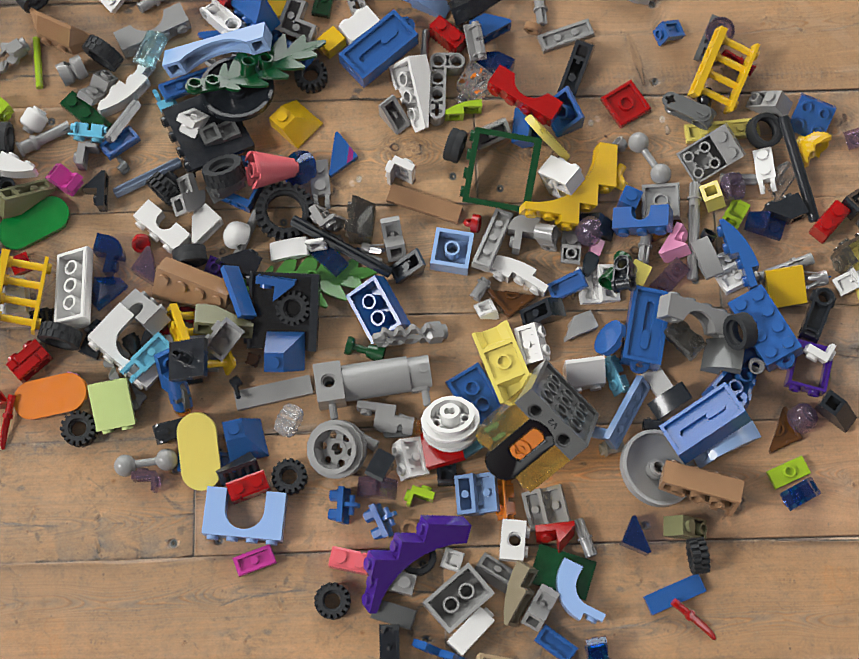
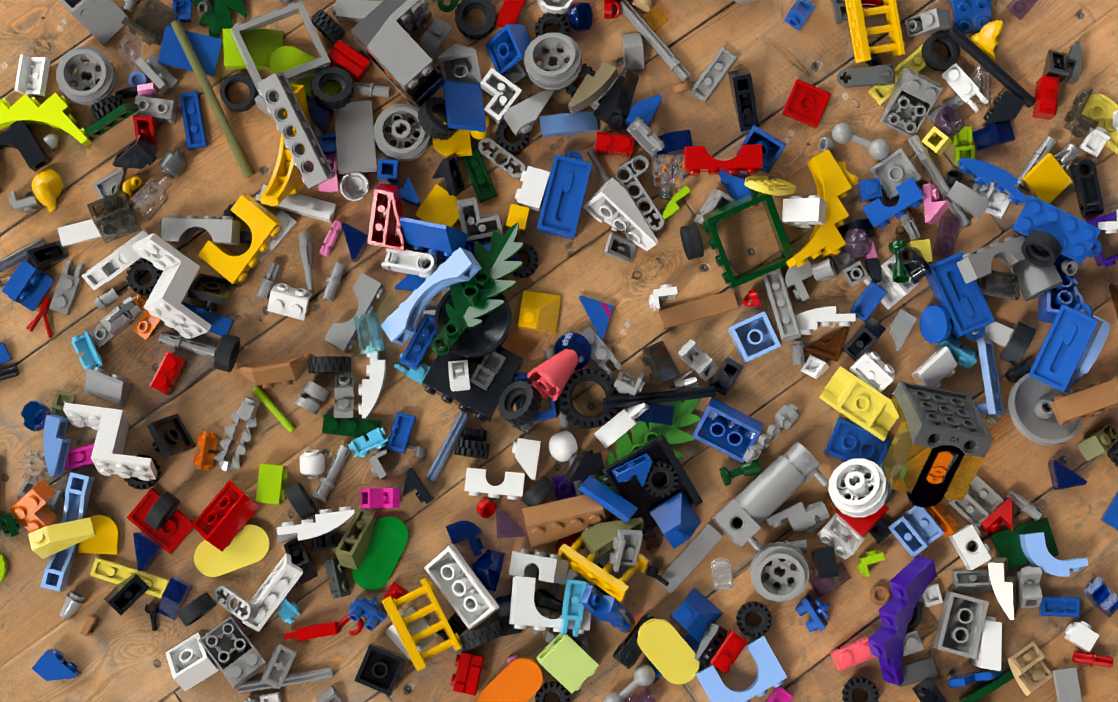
camera: 35 degrees left, 10 degrees up
flat silver axle [104,99,141,143] -> none
black tile [169,337,208,382] -> none
light grey brick [170,173,206,217] -> none
blue hips [363,503,398,540] -> none

